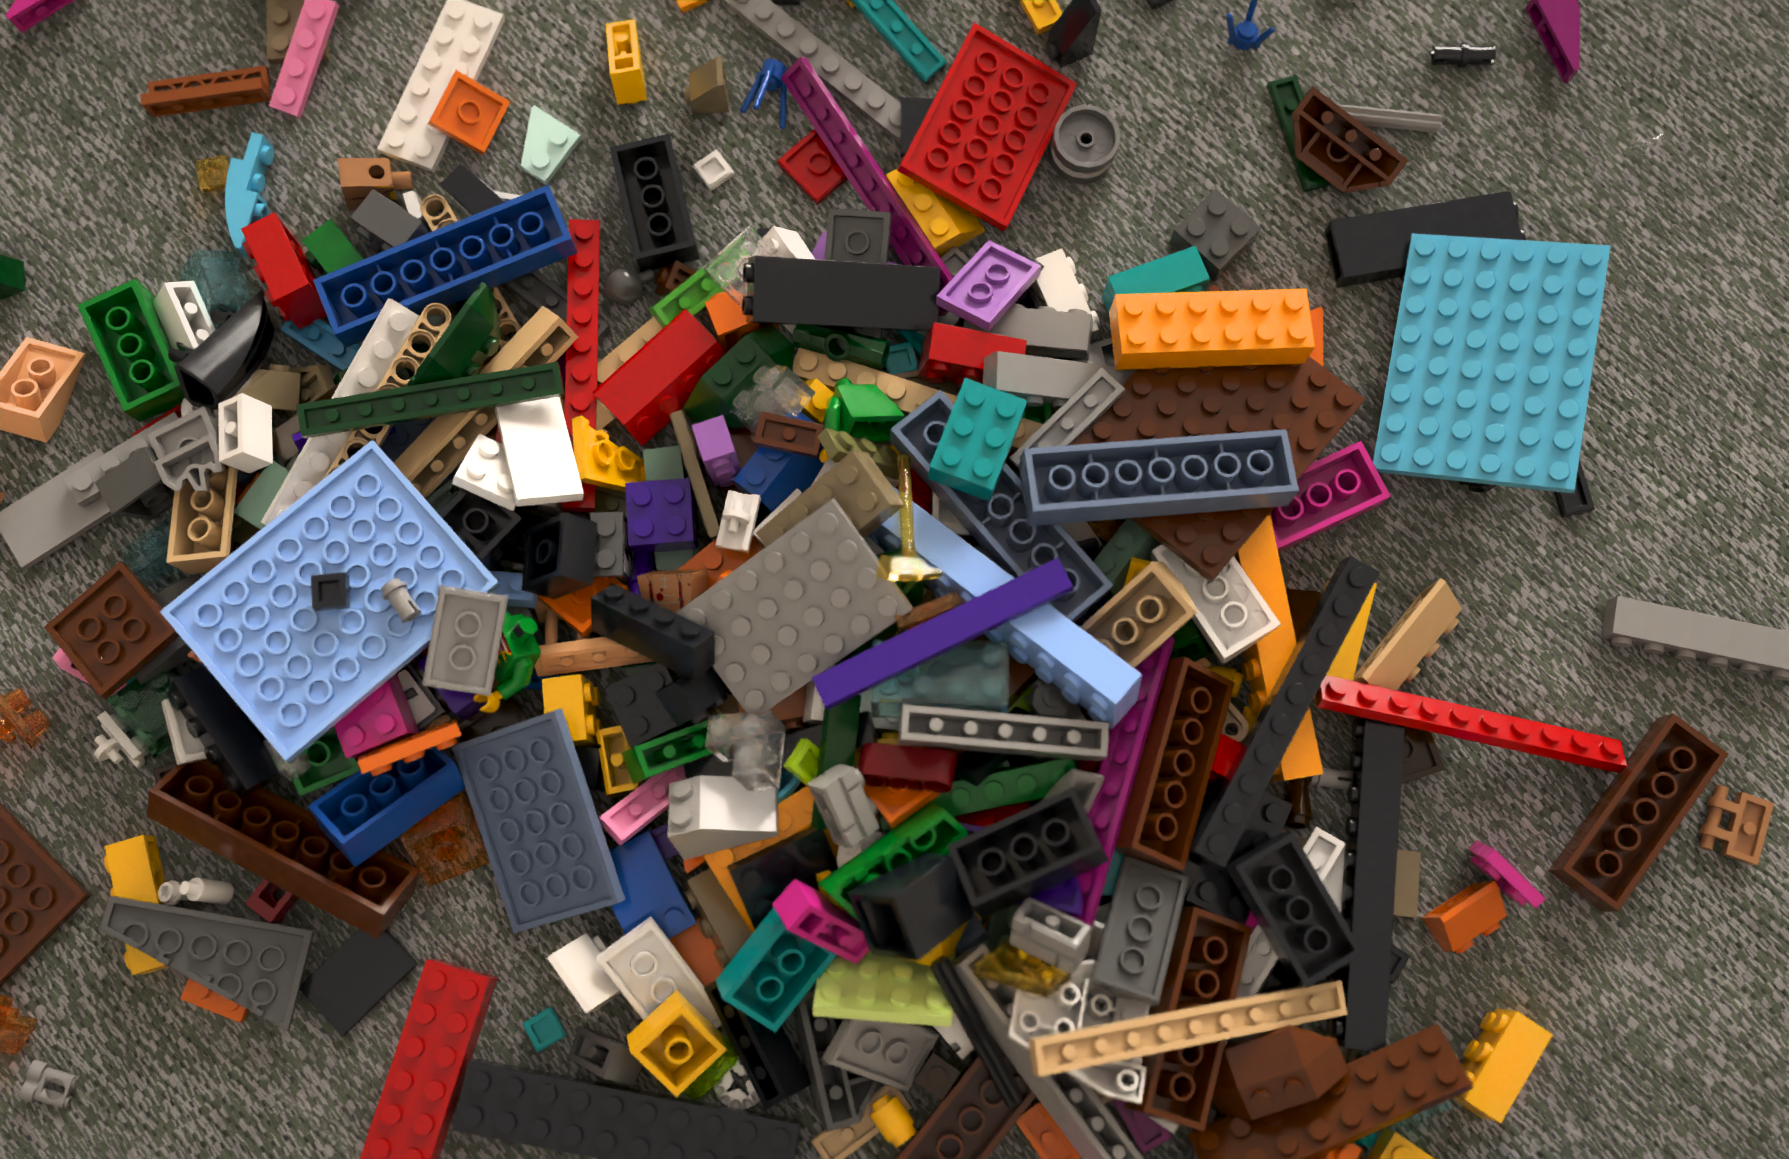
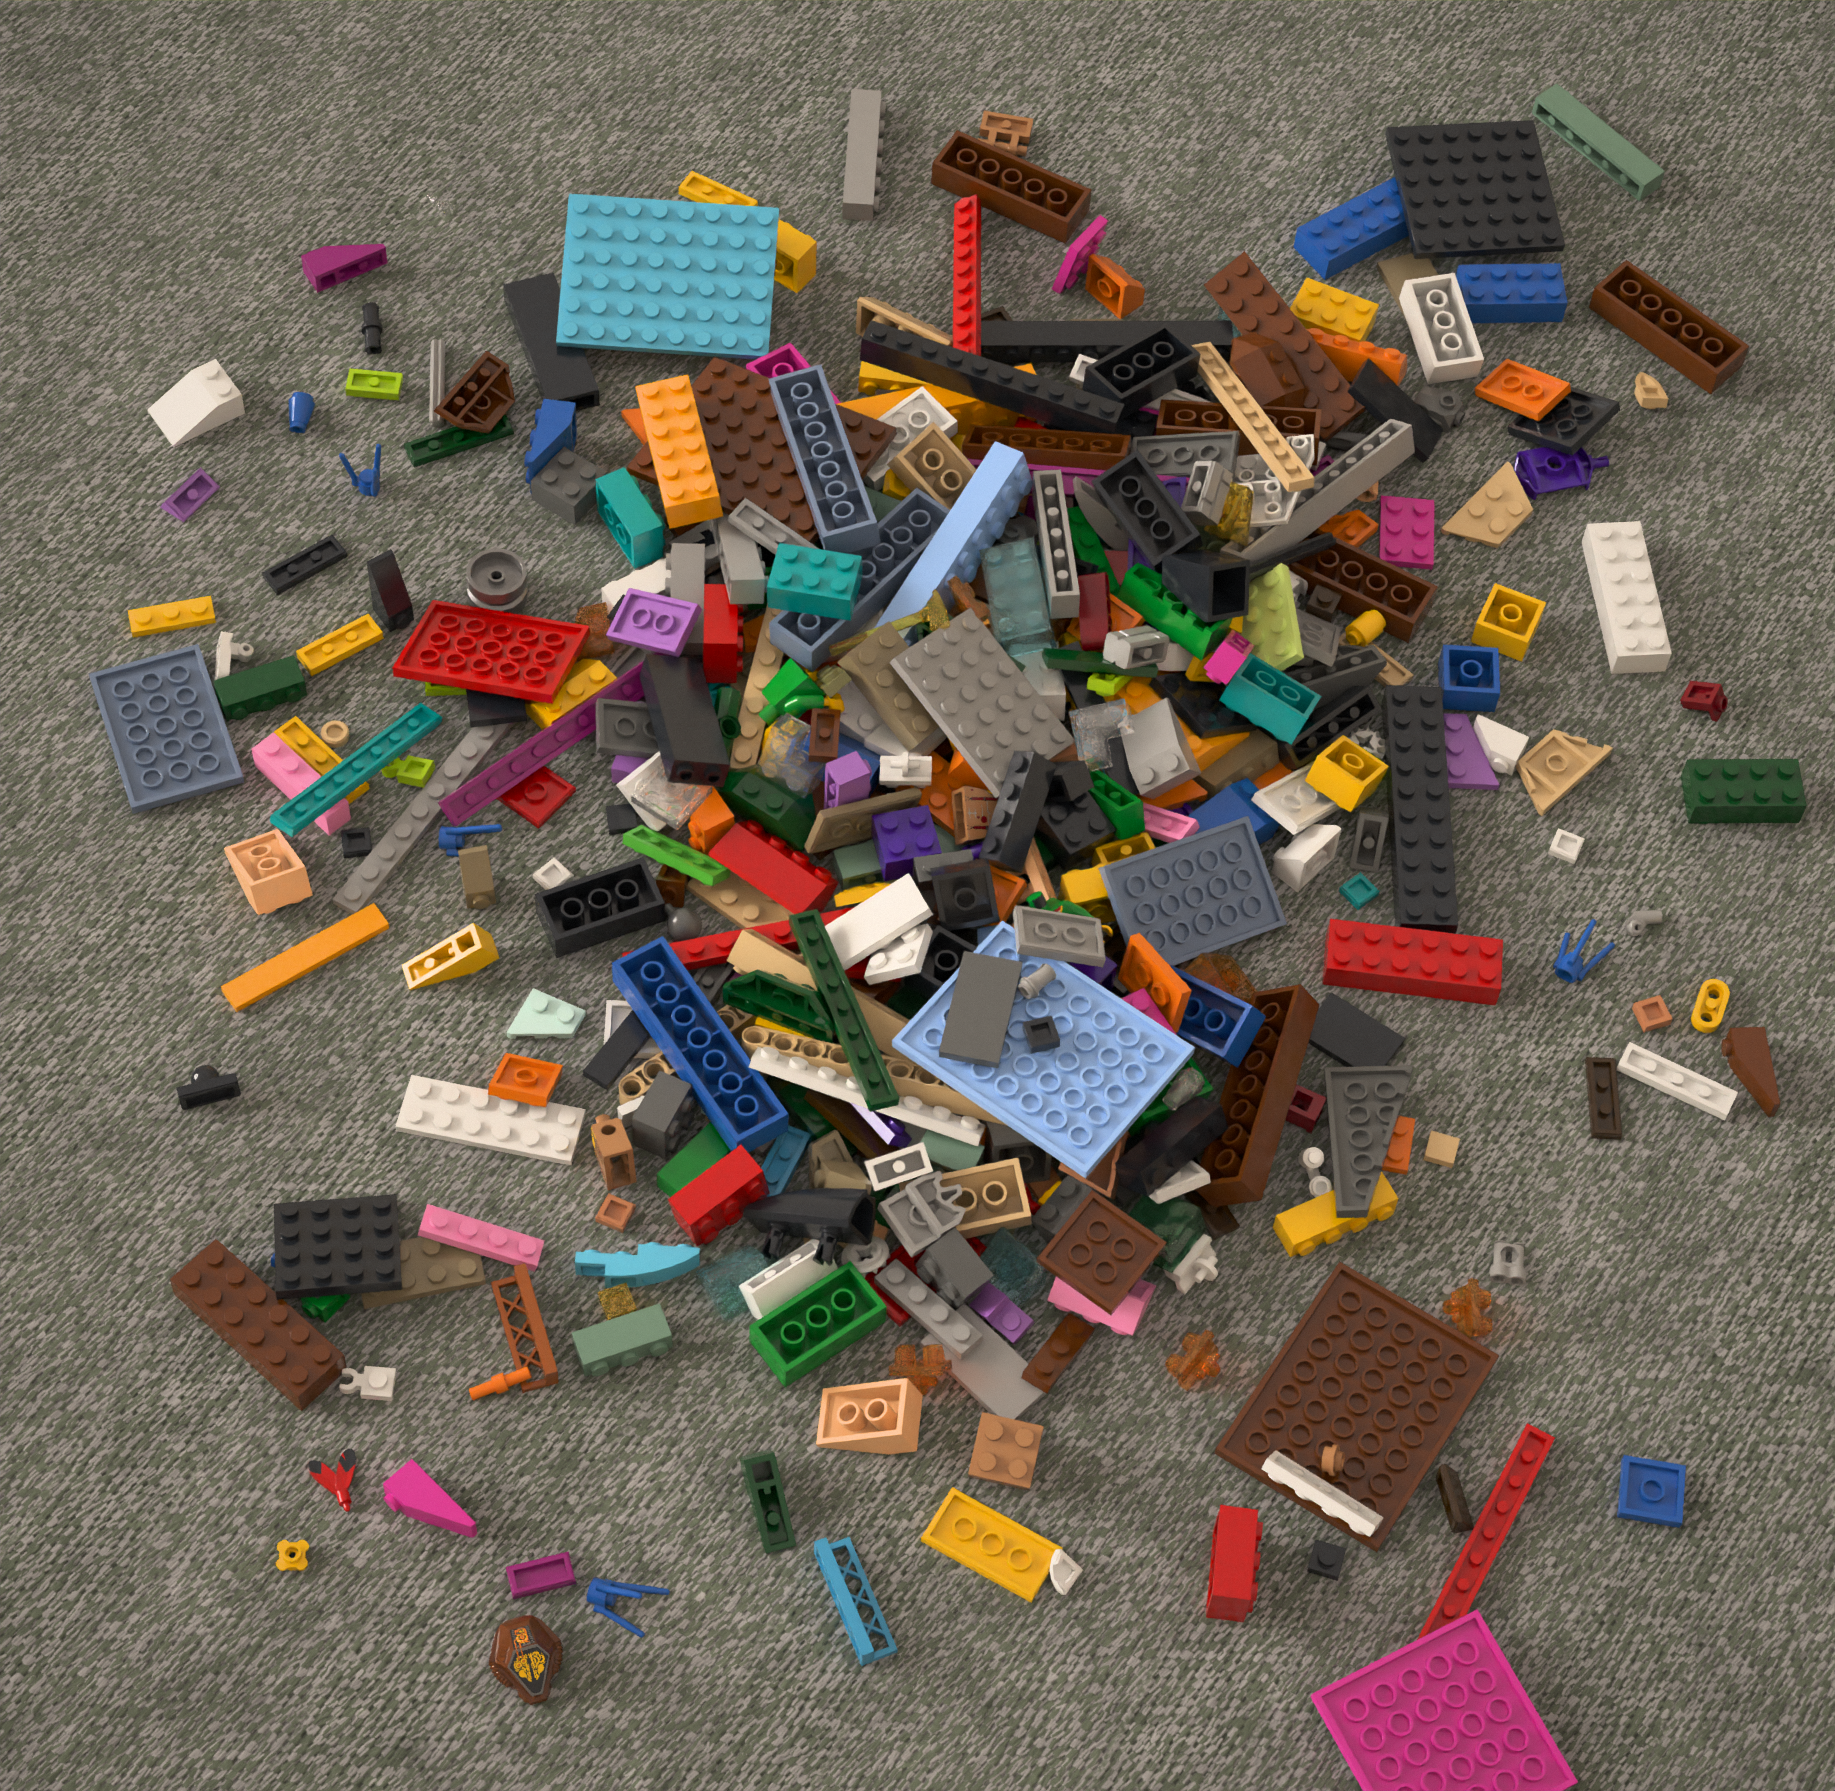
camera: 105 degrees left, 20 degrees down
dark purple tile [811,558,1074,710] -> none
yellow brick [1452,1009,1552,1123] -> none
none -> lime plate [345,368,403,401]
none -> lime plate [381,755,436,788]
none -> orange bar [469,1366,532,1400]
none -> blue slope [524,399,577,494]
none -> sand green brick [571,1303,673,1377]
none -> clear orange wing [575,602,615,661]
none -> nougat tile [595,1193,636,1233]
none -> yellow plate [679,171,758,206]
none -> yellow brick [774,219,817,293]
none -> clear orange hips [889,1344,952,1395]
none -> dark grey tile [939,951,1023,1068]
none -> medium lavender slope [969,1283,1035,1345]
none -> reddish brown plate [1021,1313,1095,1394]
none -> tan tile [1423,1131,1460,1168]

